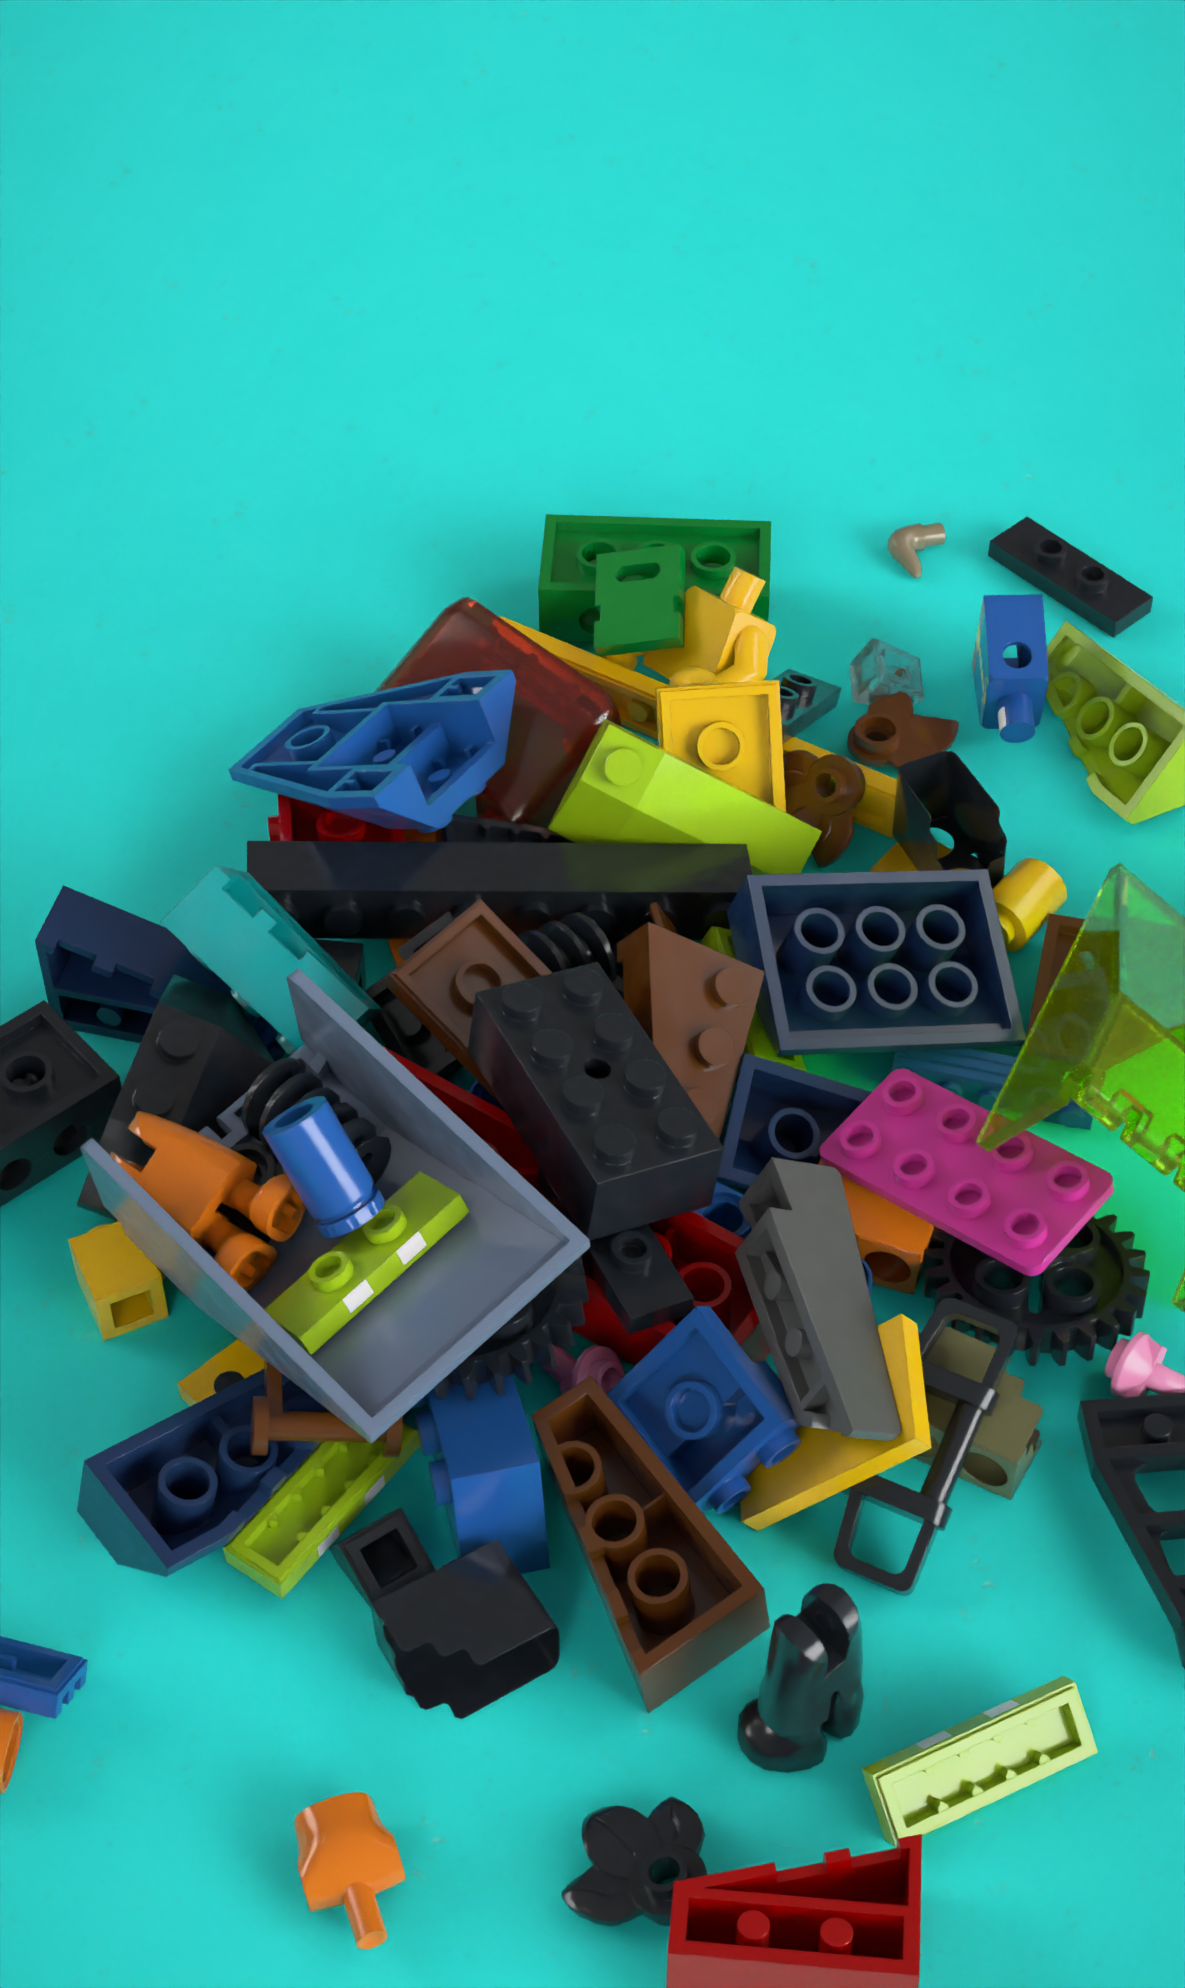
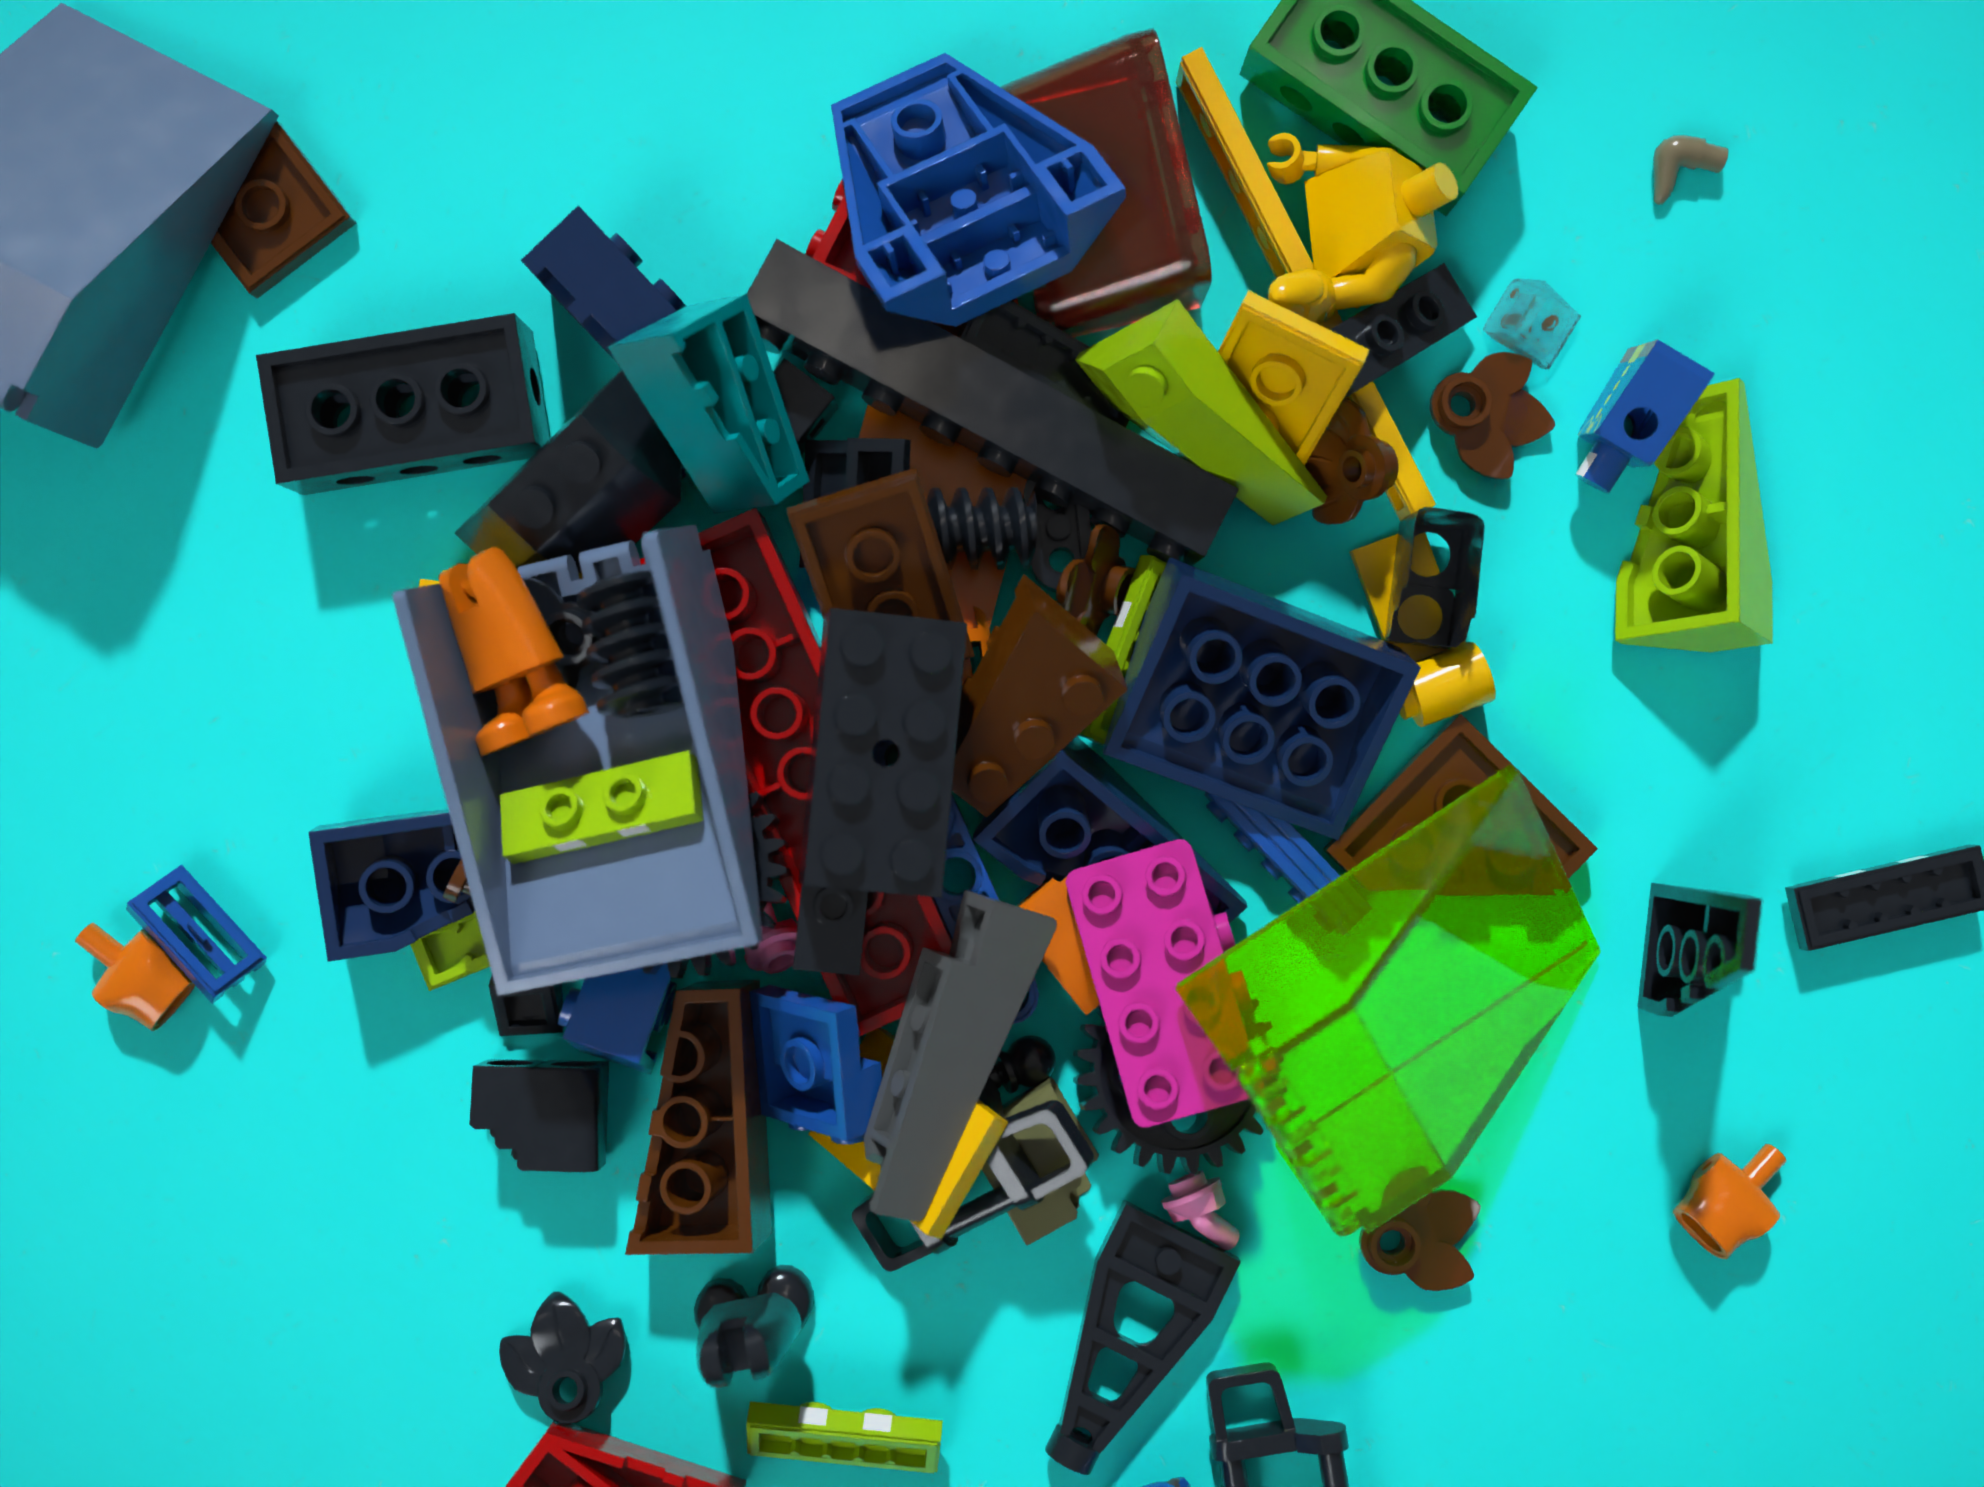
camera: 30 degrees right, 40 degrees up
blue piece [262,1096,385,1239] -> none
orange piece [294,1792,406,1950] -> none
green piece [594,544,686,657] -> none
black plate [988,517,1153,638] -> none

